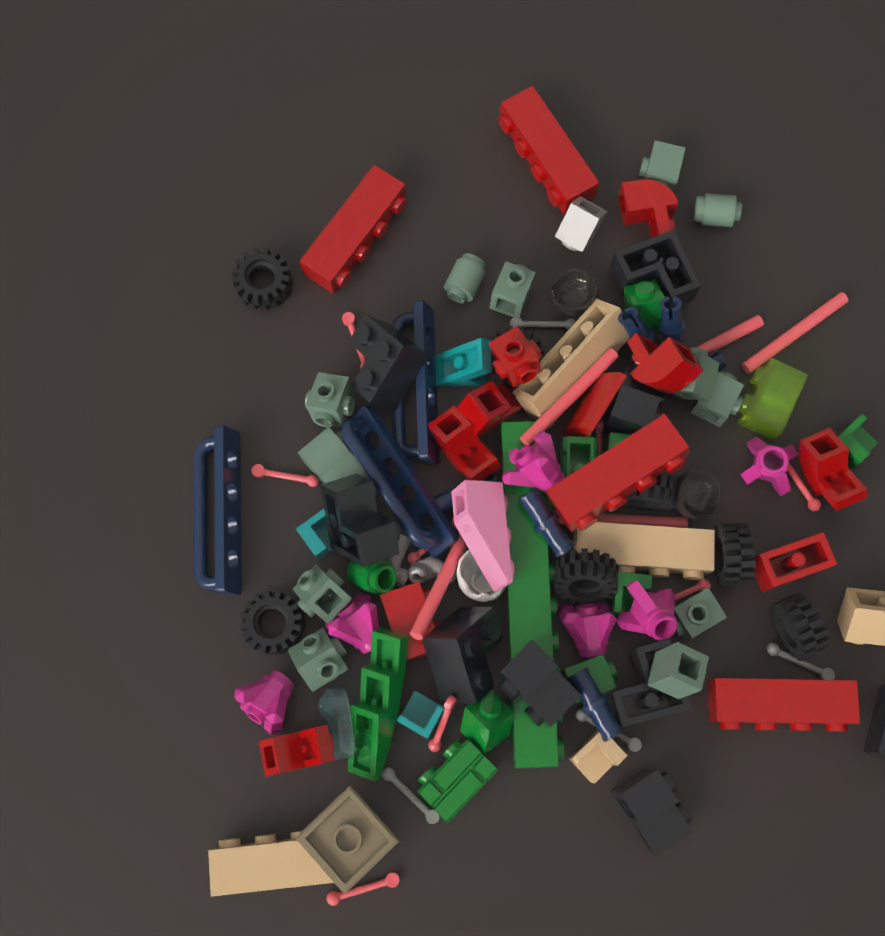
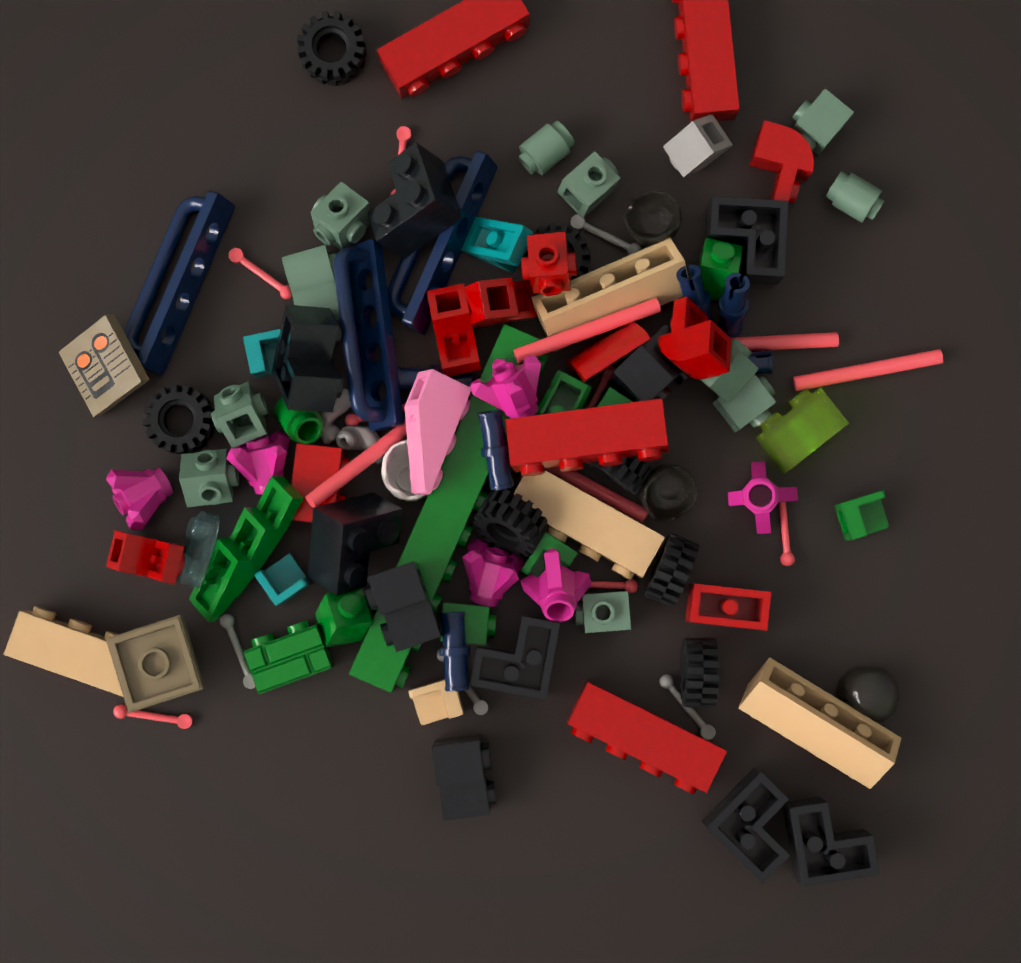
camera: 25 degrees right, 10 degrees up
coral hinge [428,695,457,752] -> none
sand green brick [648,642,709,699] -> none
red brick [799,428,867,511] -> none
none -> tile [59,313,150,417]

